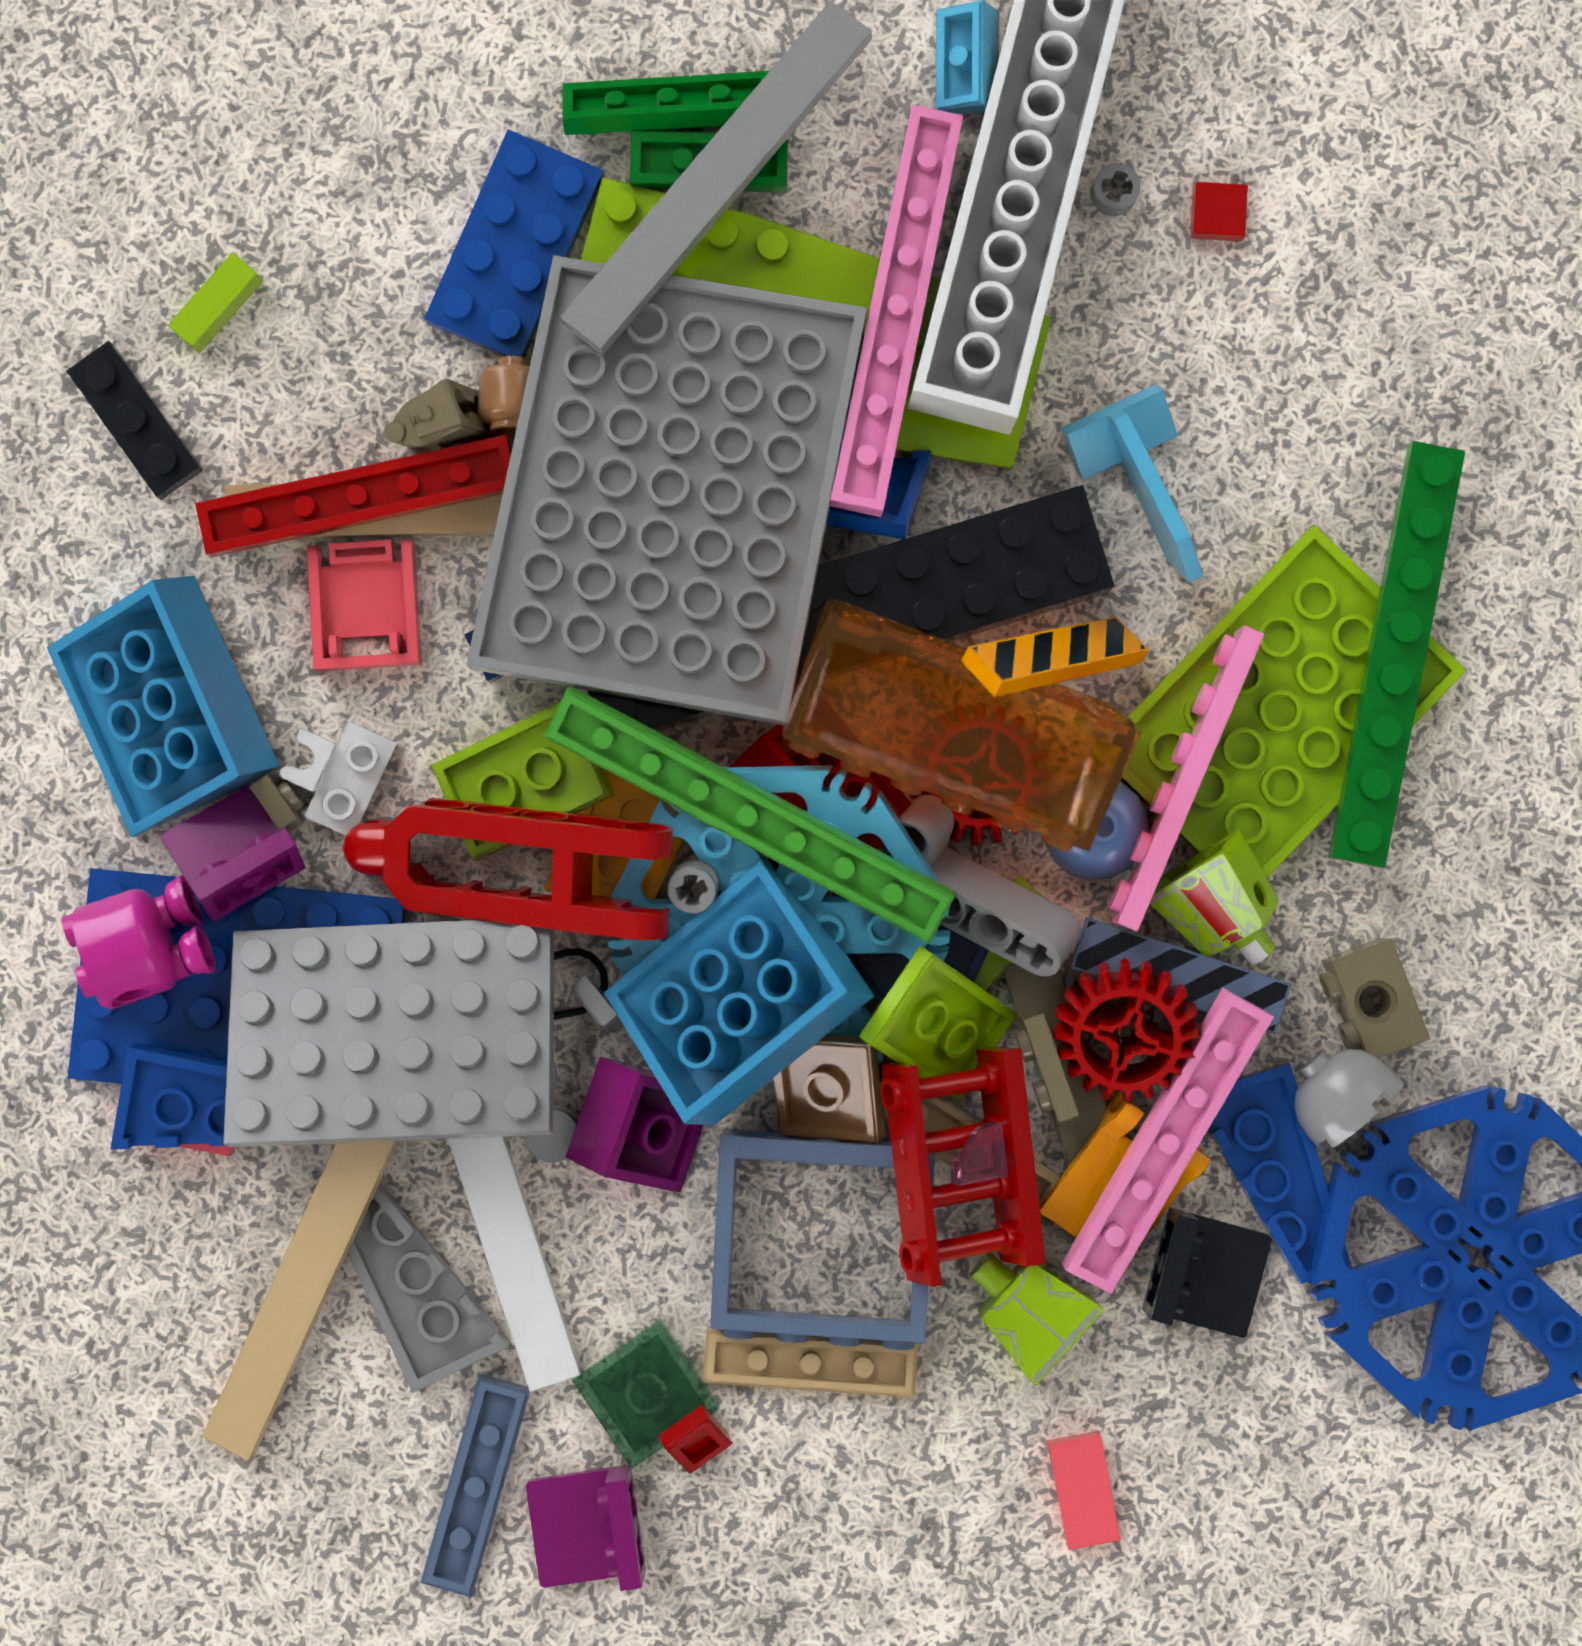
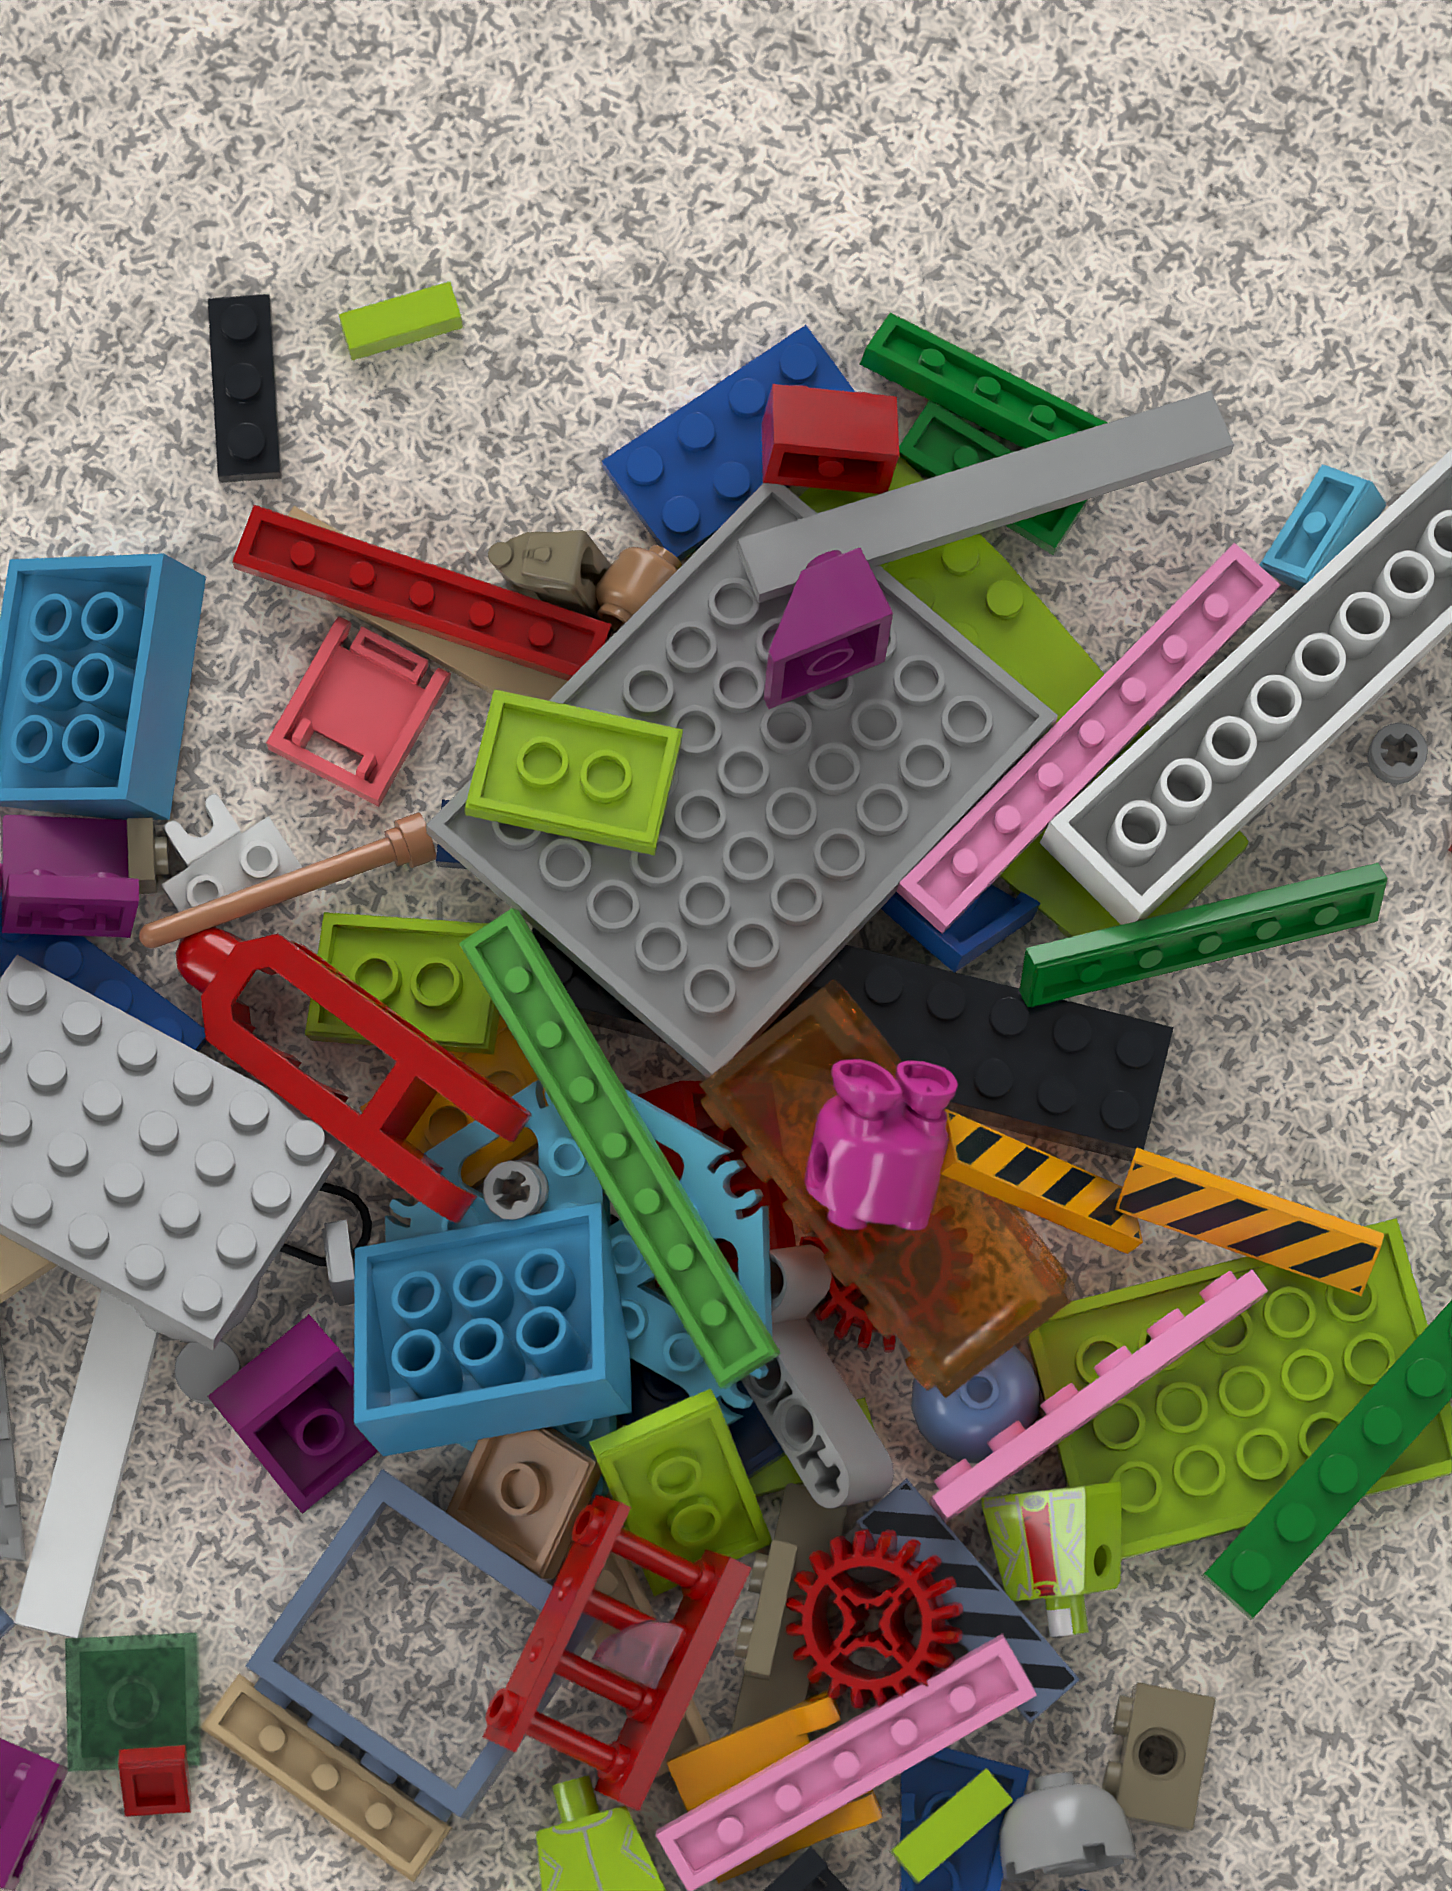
camera: 25 degrees right, 10 degrees down
medium azure piece [1061,384,1203,583] -> none
none -> nougat piece [139,812,436,948]
none -> lime tile [465,689,683,856]
none -> red brick [762,384,899,494]
none -> magenta slope [763,547,893,709]
none -> dark pink piece [804,1059,958,1230]
none -> lime piece [889,1768,1014,1883]
none -> green tile [1019,863,1388,1007]
none -> light orange tile [1115,1148,1384,1296]

